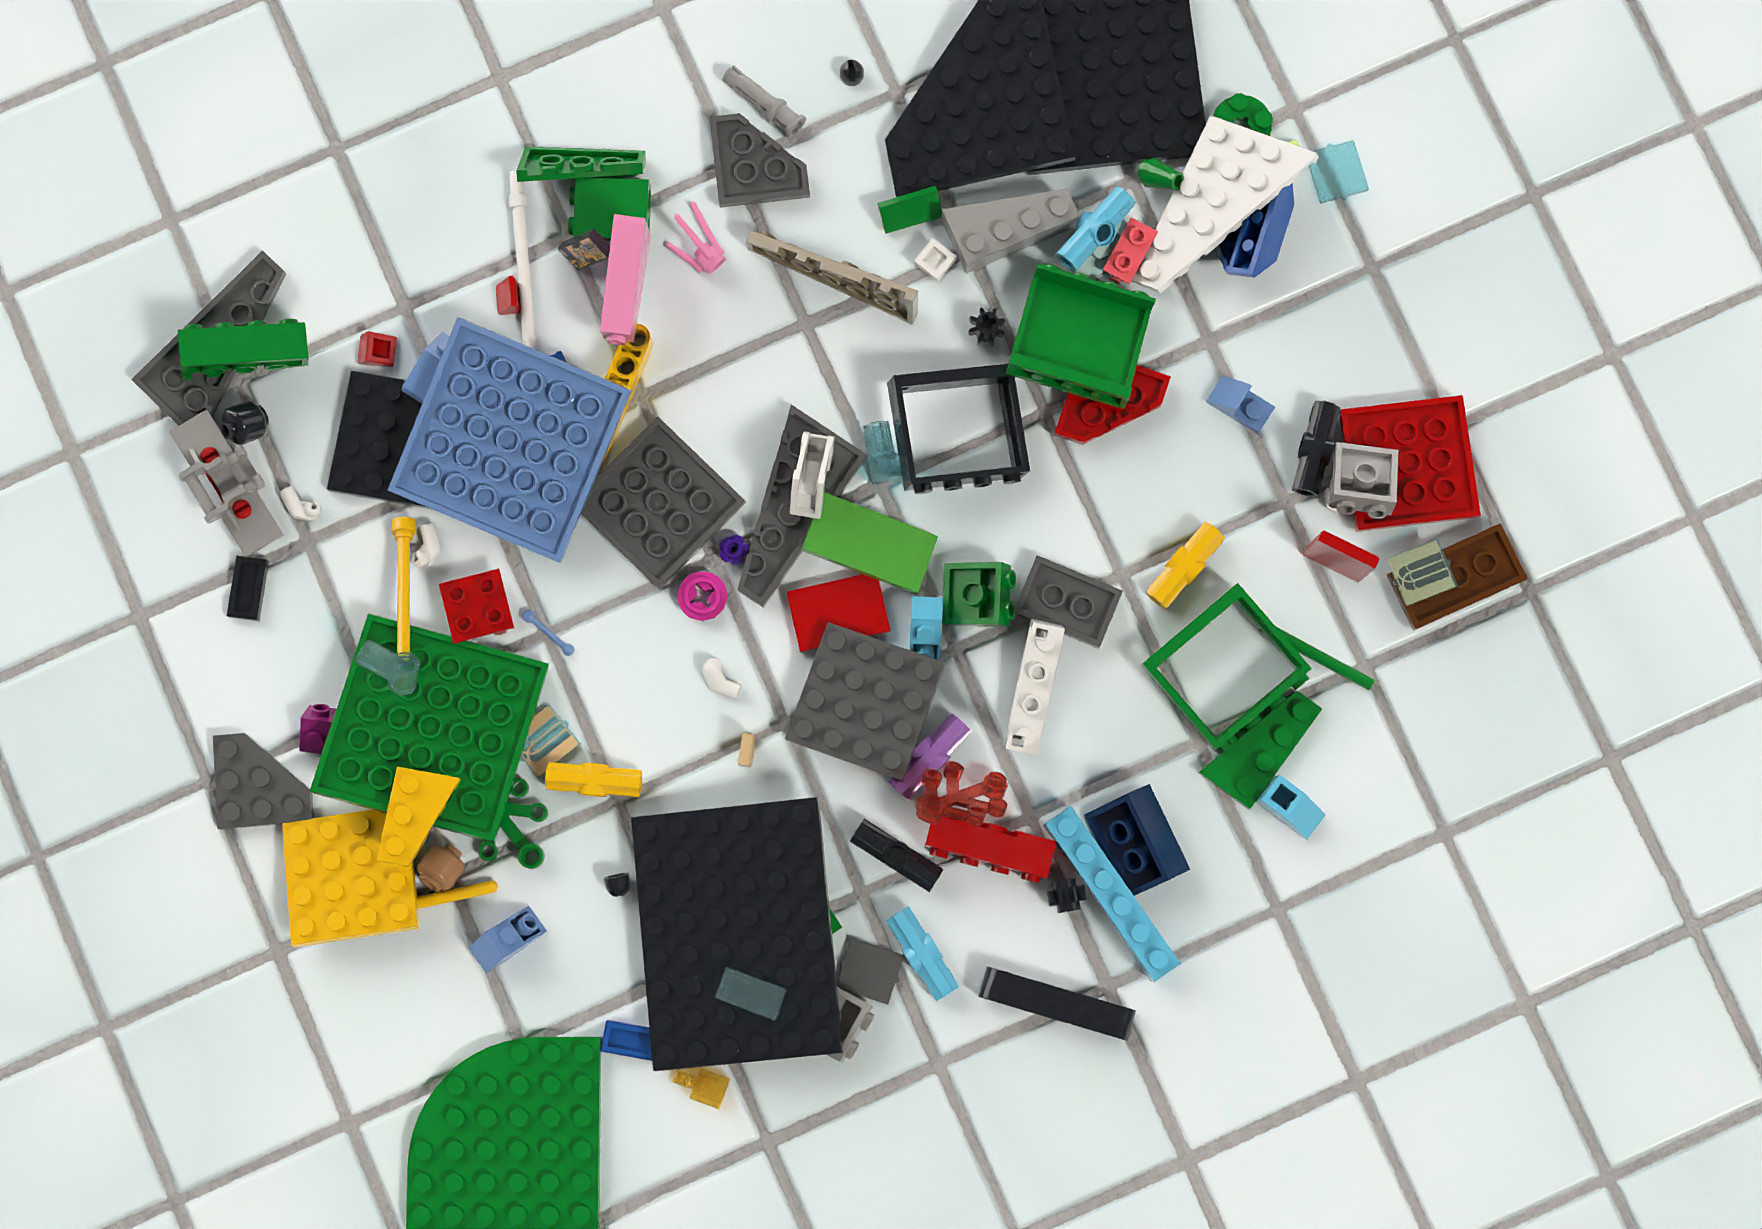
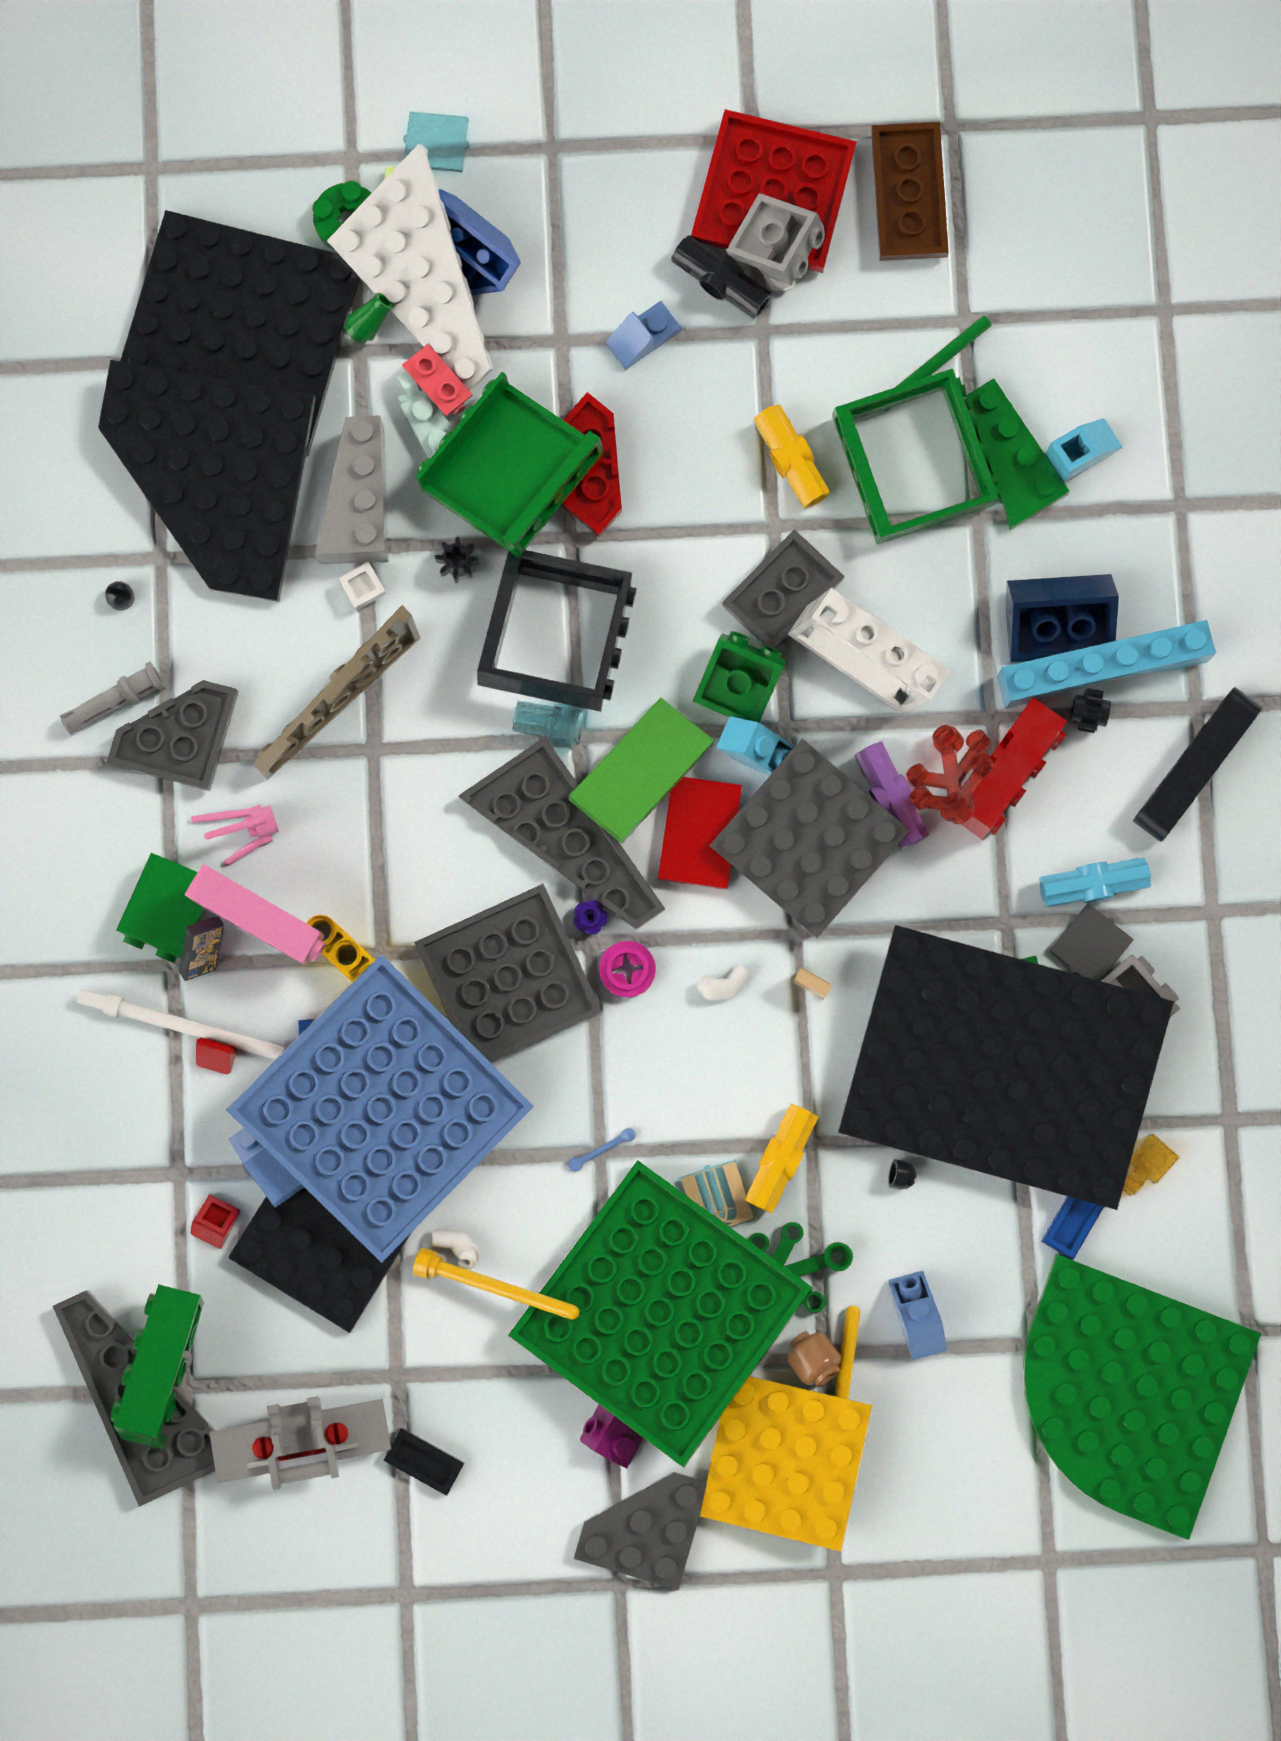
camera: 70 degrees left, 0 degrees up
black head [220,400,269,445] -> none
white arm [279,486,321,521] -> none
clear light blue piece [356,640,420,695] -> none
yellow wing [376,767,461,867] -> none
red hinge [439,568,514,644] -> none
green wing [516,147,646,182] -> none
clear light blue tile [715,967,787,1020] -> none
white piece [790,432,835,519] -> none
black piece [850,819,944,892] -> none
green tile [877,186,942,234] -> none
medium azure piece [1056,186,1136,272] -> none
tile [1303,530,1380,583] -> none
clear light blue piece [1387,539,1458,606] -> none

